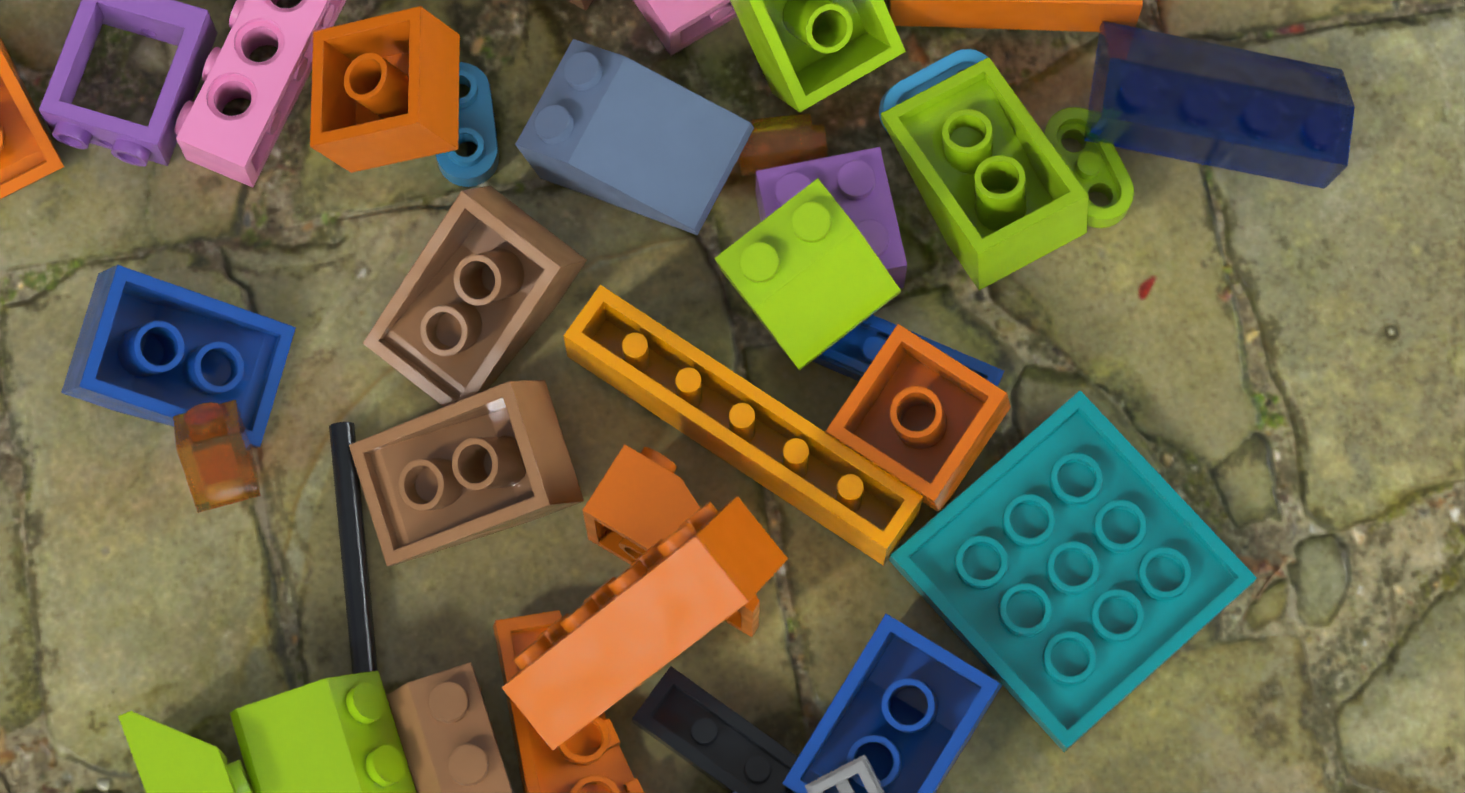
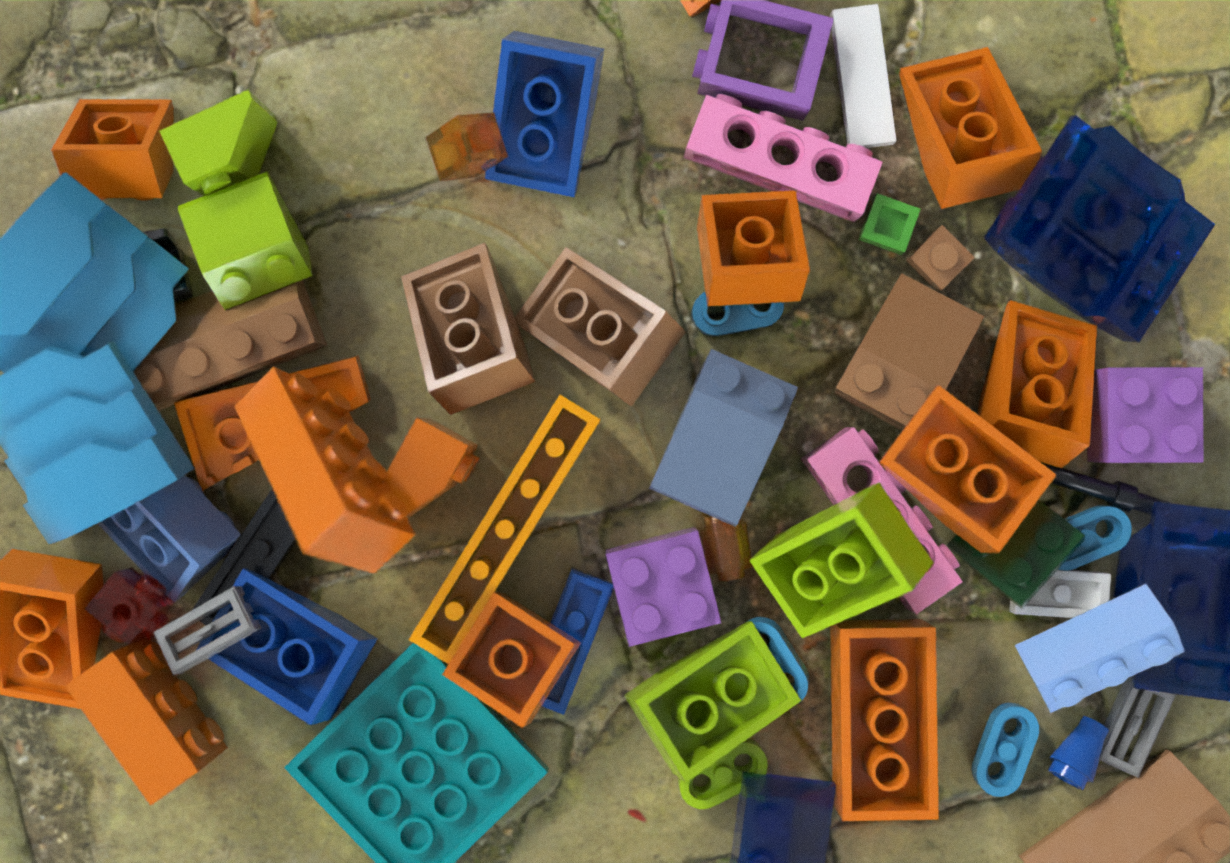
camera: 85 degrees right, 15 degrees up
black bar [329,422,378,674] -> none
lime slope [714,178,901,371] -> none

